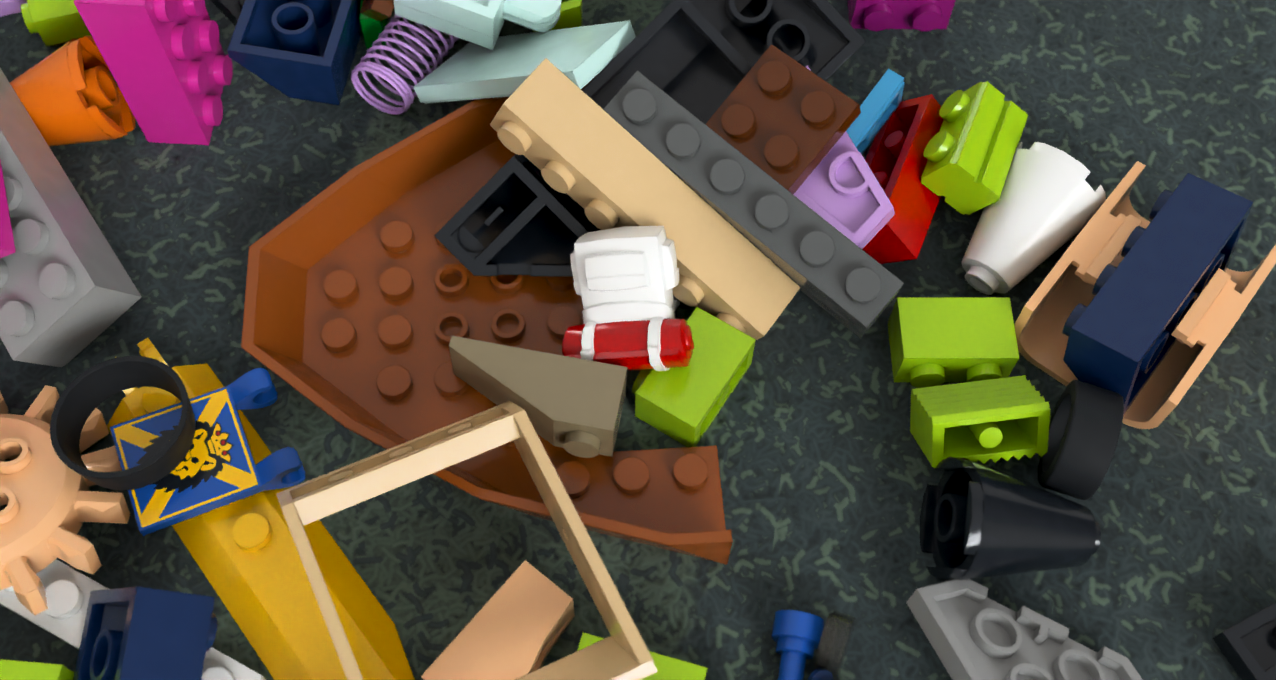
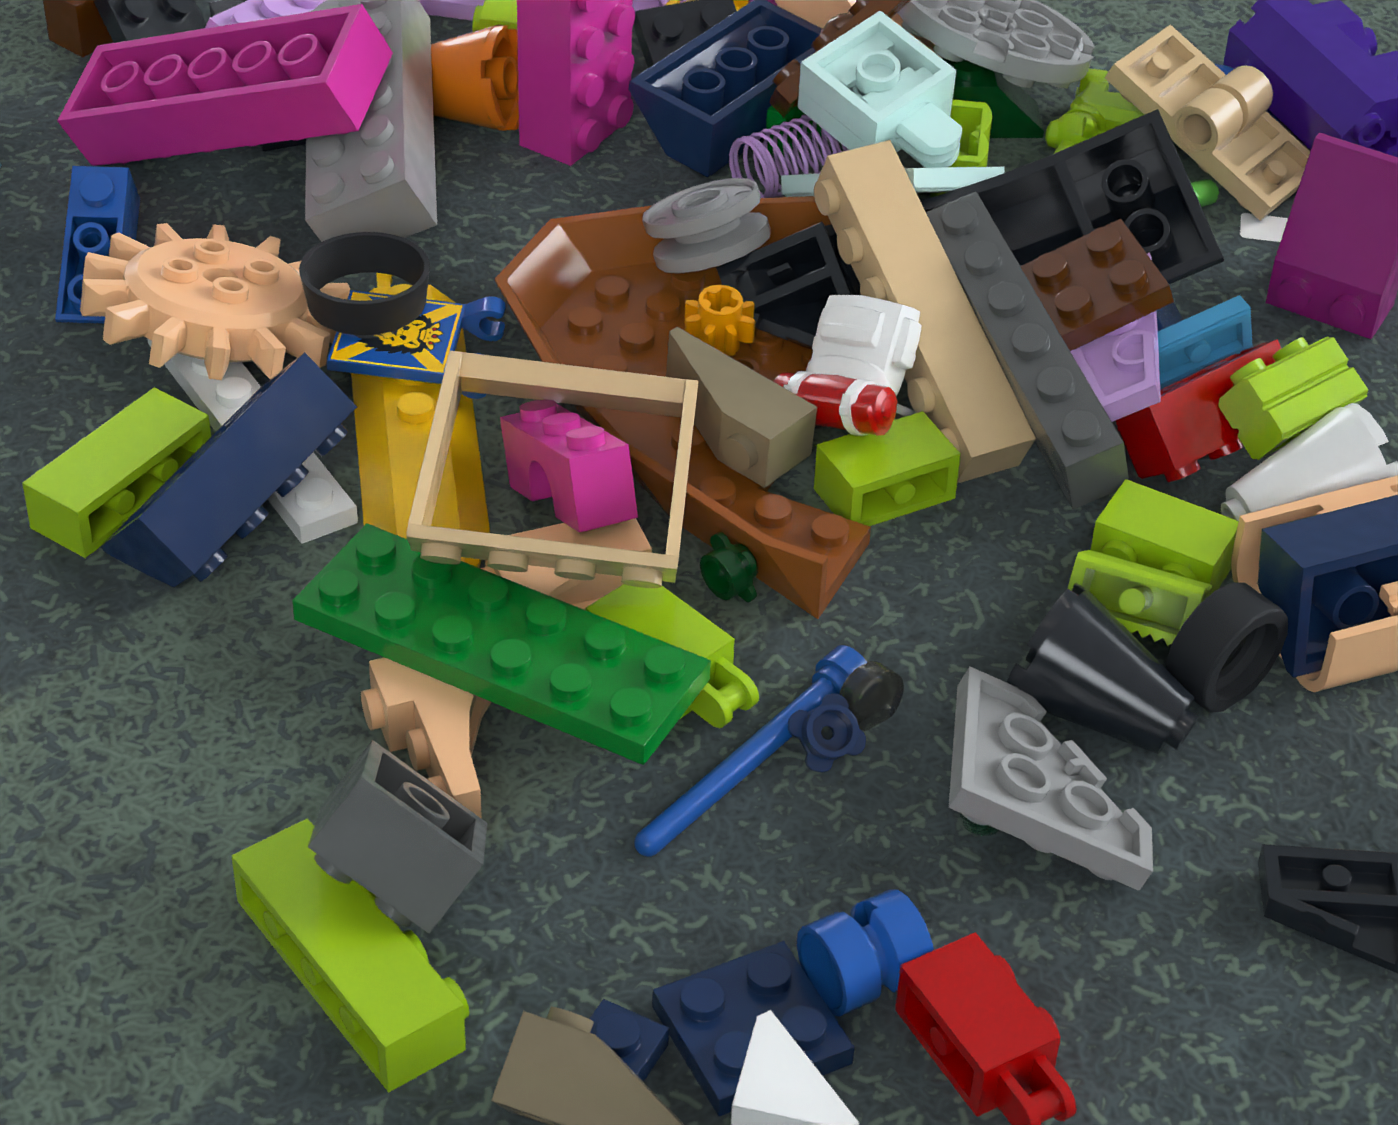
camera: 30 degrees right, 20 degrees down
none -> dark pink arch [500,399,638,533]
none -> light grey wheel [642,178,771,273]
none -> light orange gear [684,285,755,356]
none -> dark green plate [700,532,758,603]

